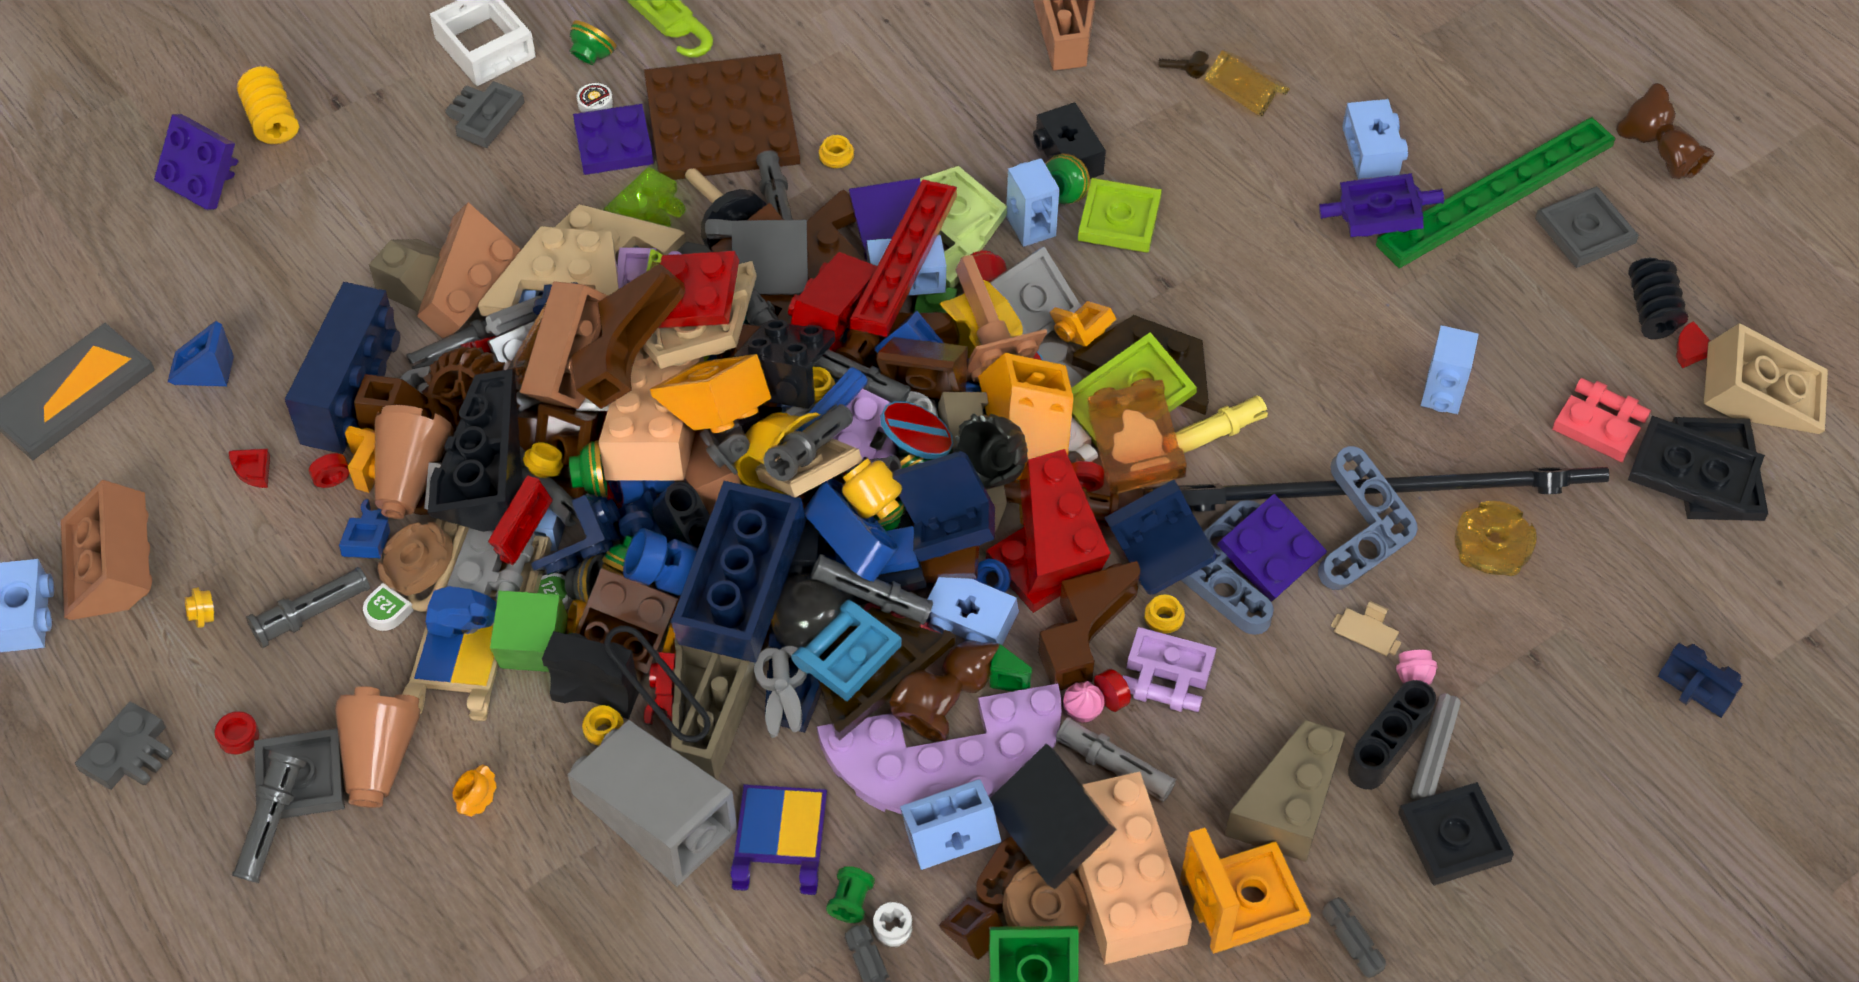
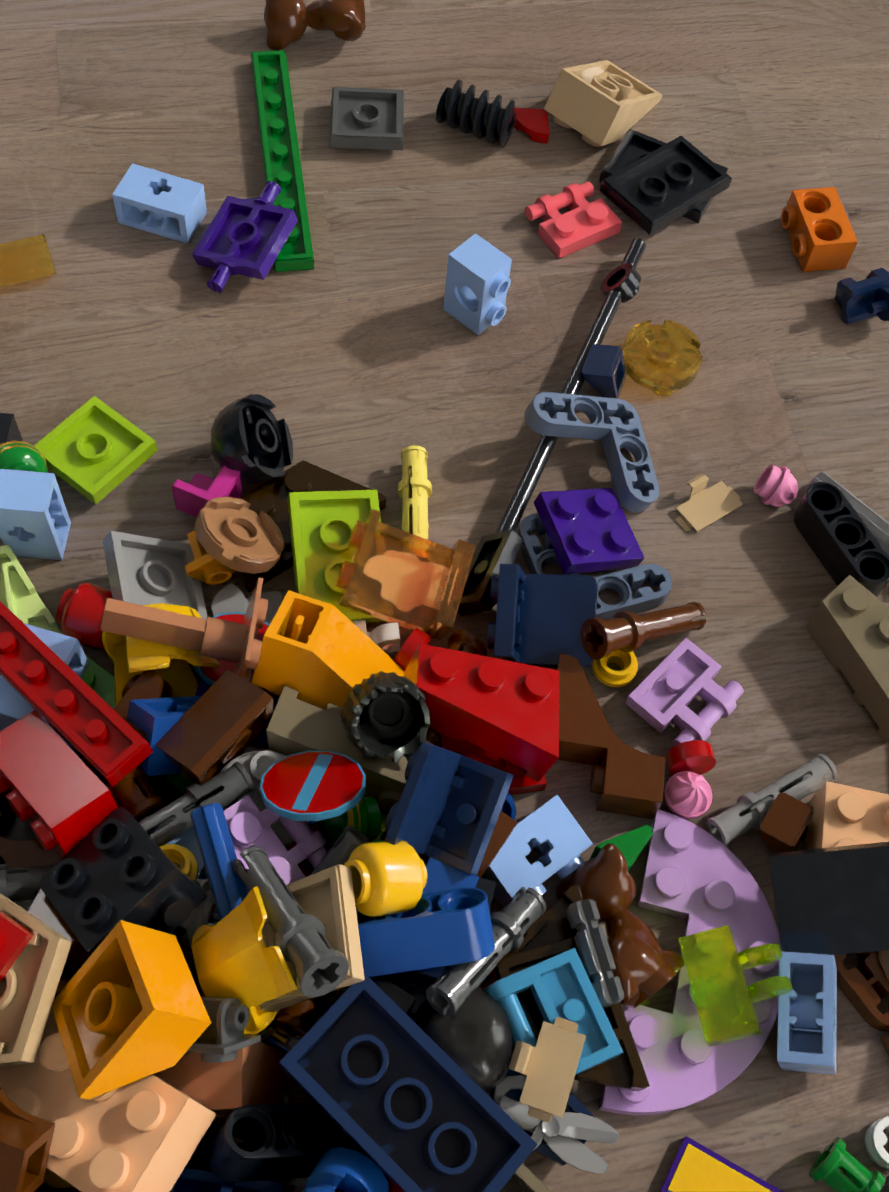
camera: 70 degrees left, 5 degrees up
none -> dark pink panel [172,465,243,518]
none -> medium nougat tile [194,497,285,574]
none -> black cylinder [211,394,293,484]
none -> tan piece [508,1017,586,1123]
none -> dark grey axle [567,899,624,1007]
none -> reddish brown pin [580,602,706,659]
none -> dark blue slope [582,344,627,399]
none -> clear neon green hinge [678,925,793,1047]
none -> reddish brown slope [759,792,814,853]
none -> orange brick [781,187,858,272]

